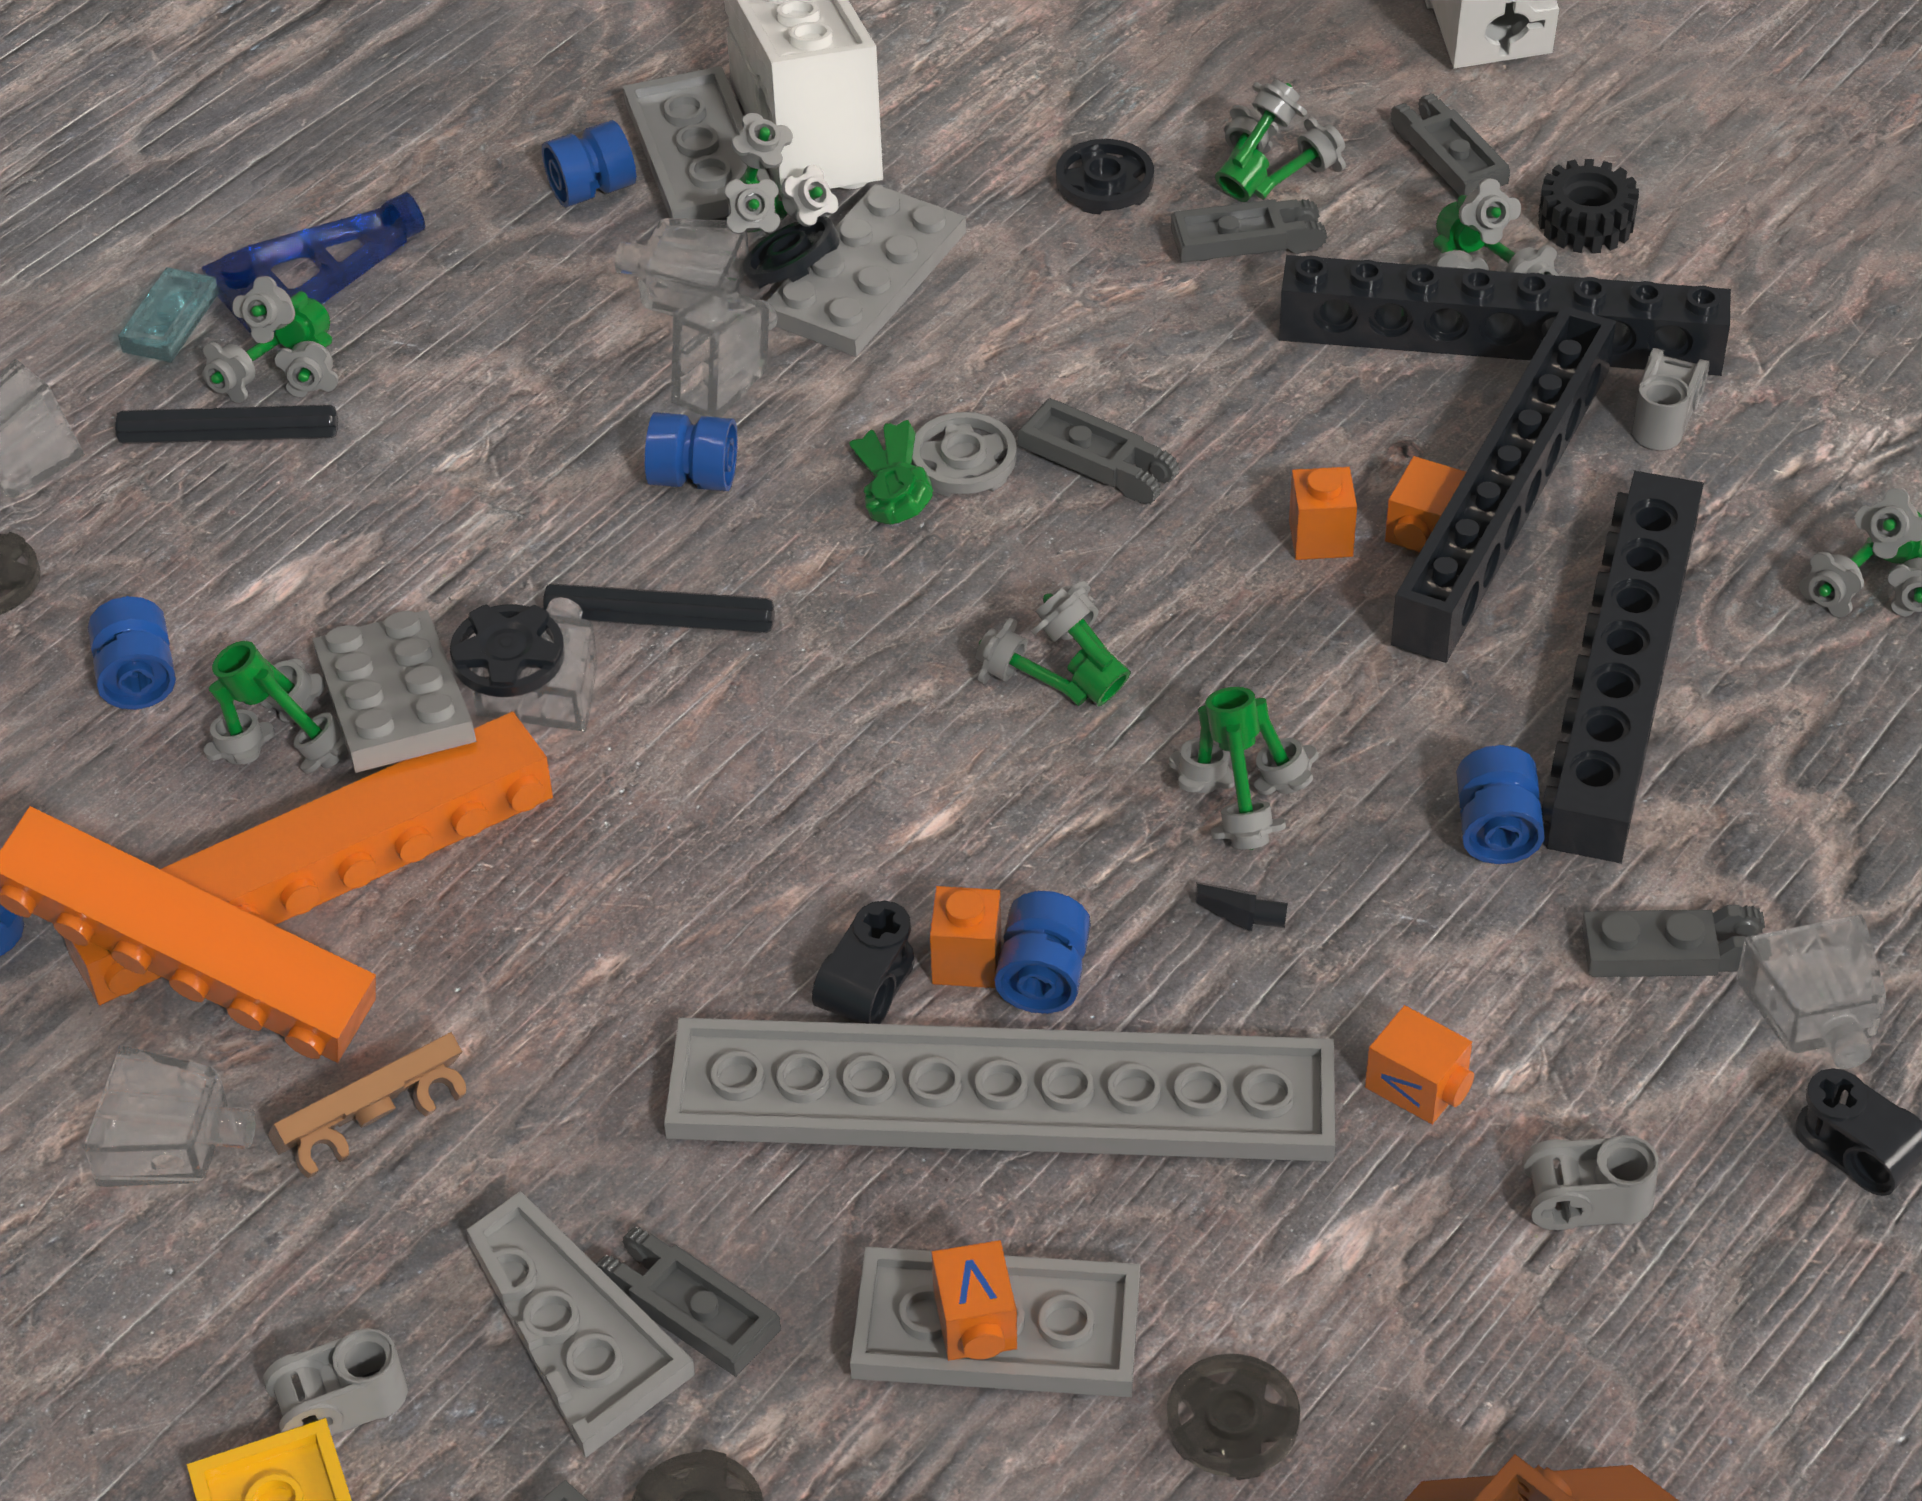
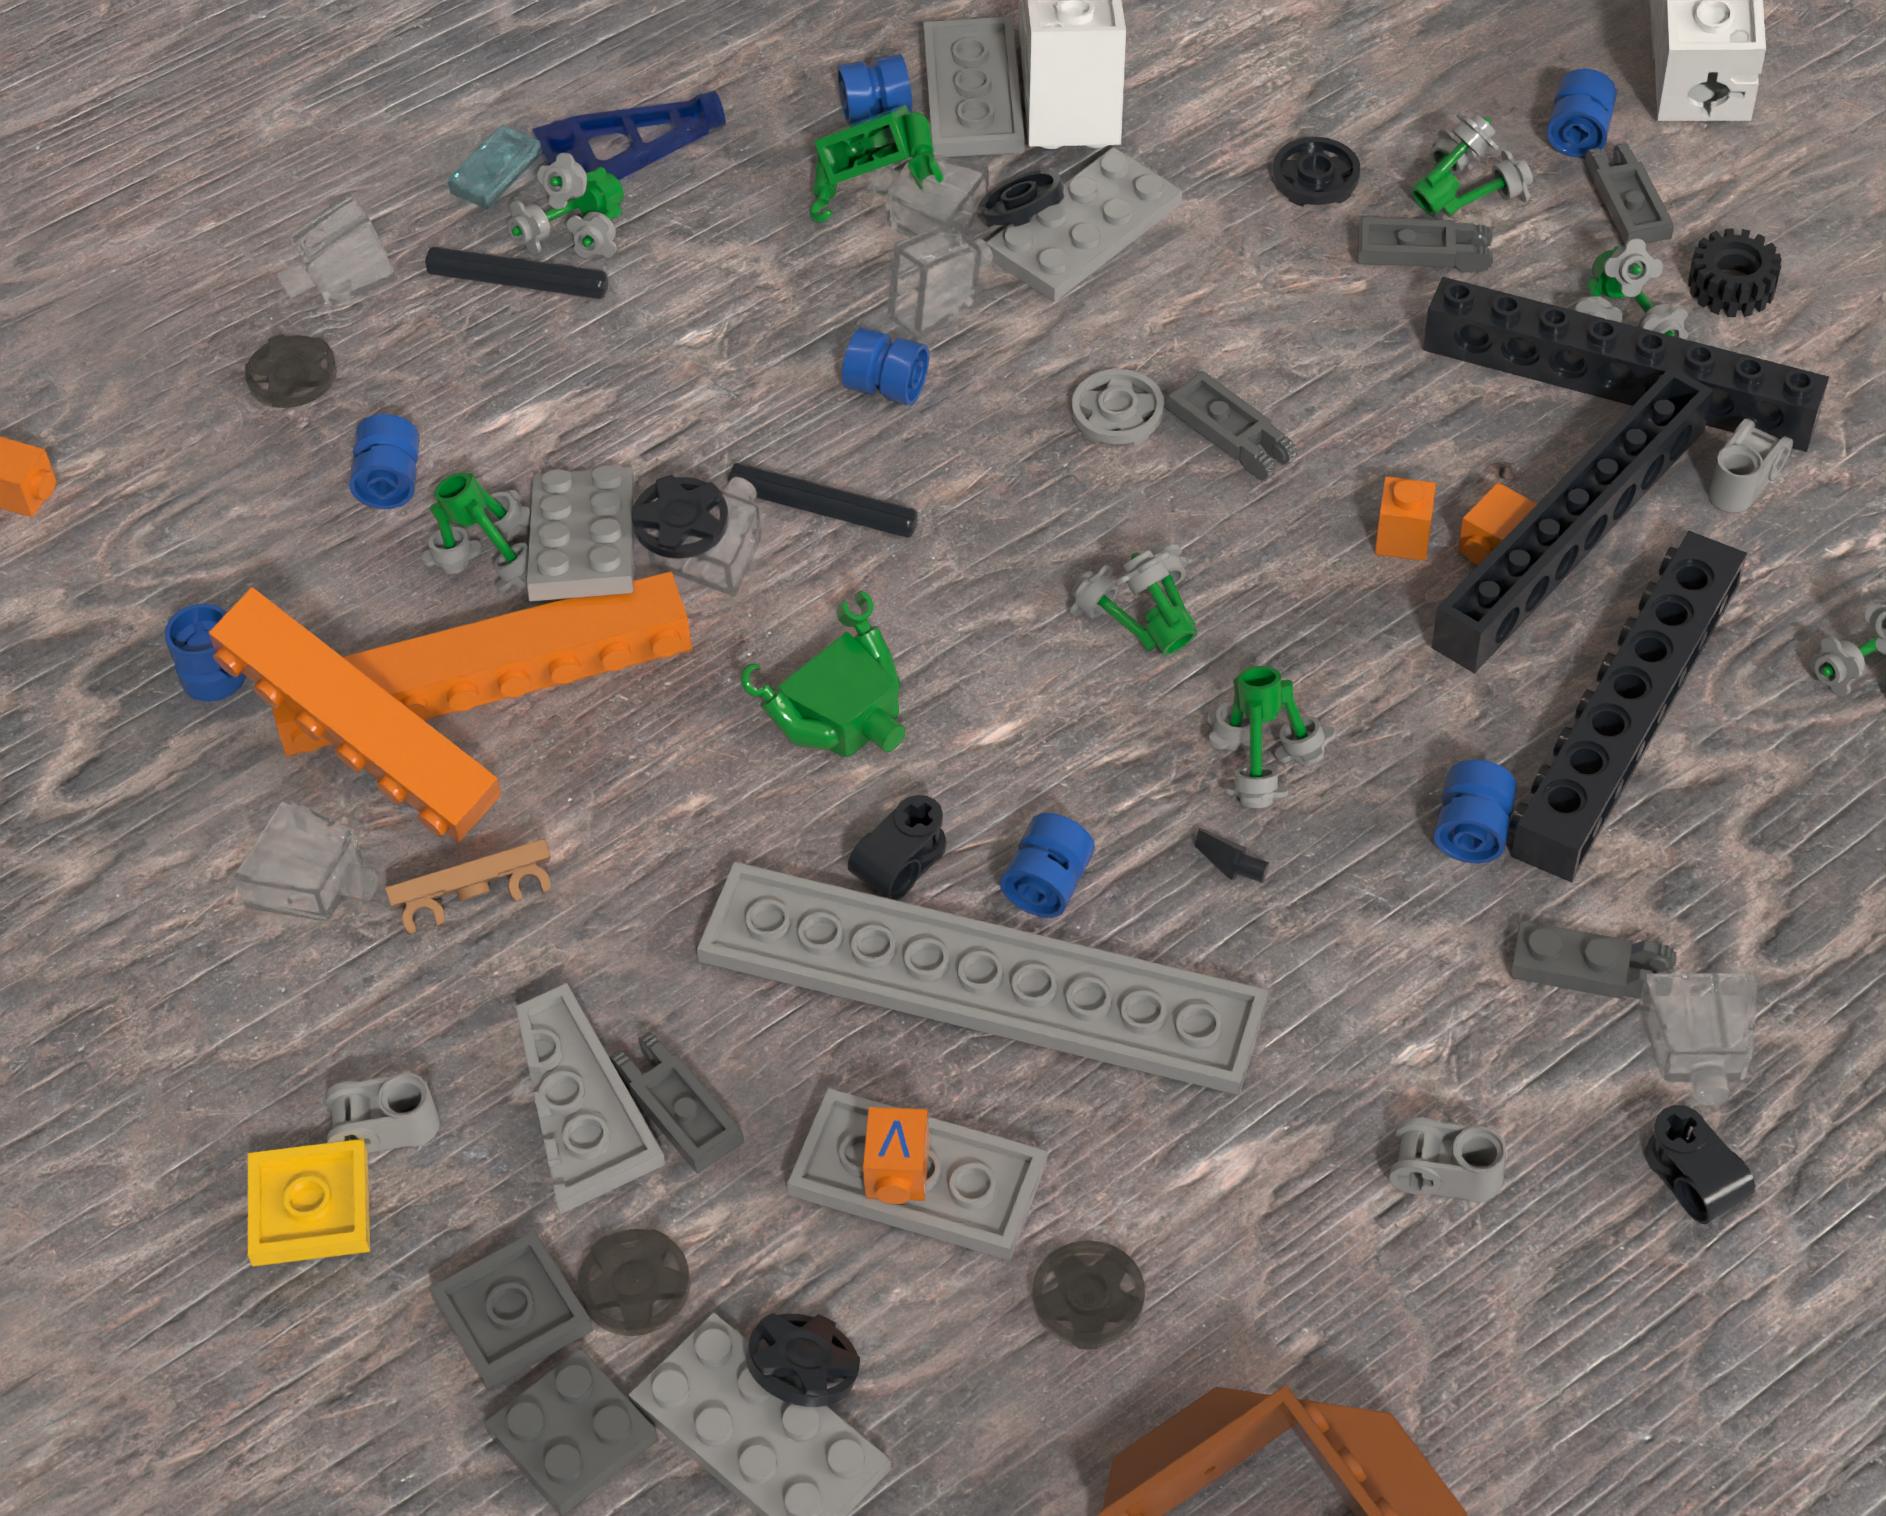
camera: 15 degrees right, 5 degrees up
light grey plant [724,113,838,234] -> none
green piece [849,420,933,525] -> none
orange brick [930,886,1002,988] -> none
orange brick [1365,1005,1474,1125] -> none
none -> green torso [740,591,906,757]
none -> green torso [810,104,944,223]
none -> blue wheel [1547,68,1617,158]

